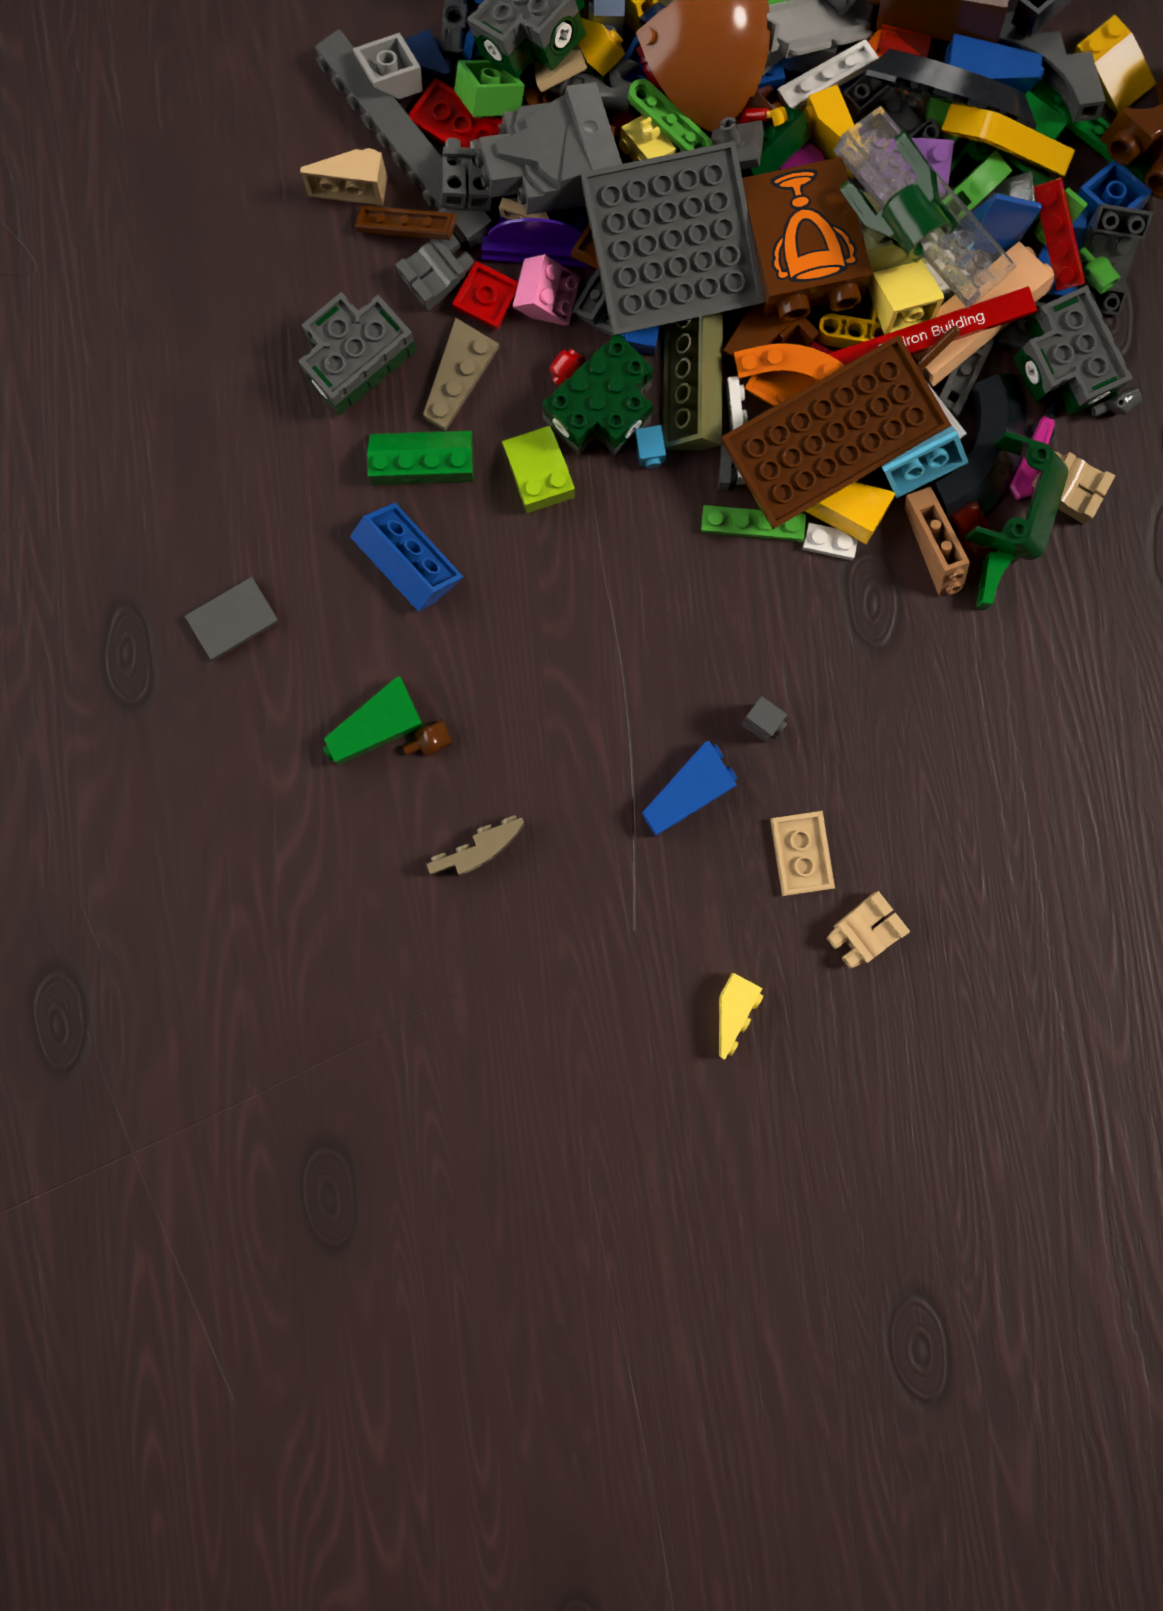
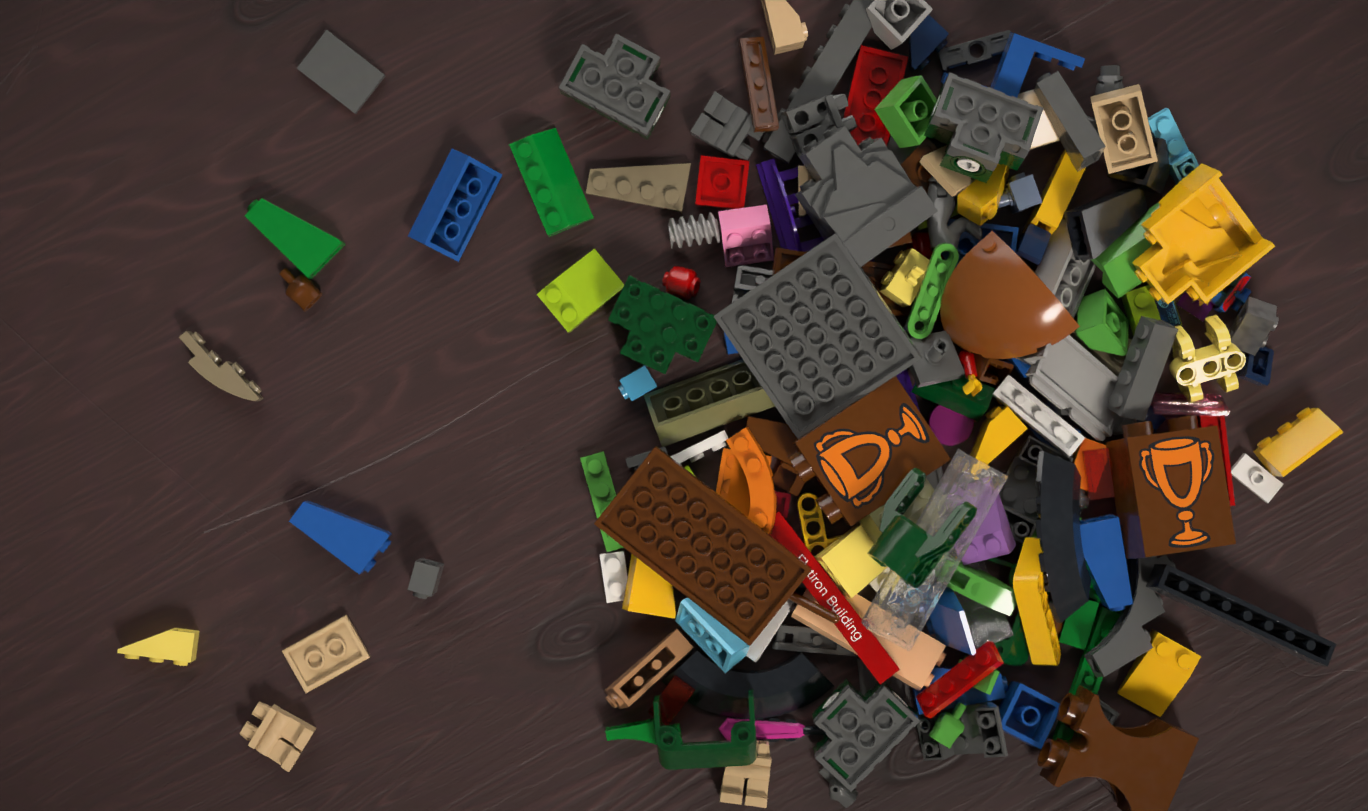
camera: 65 degrees right, 5 degrees up
none -> light grey piece [668,212,720,249]

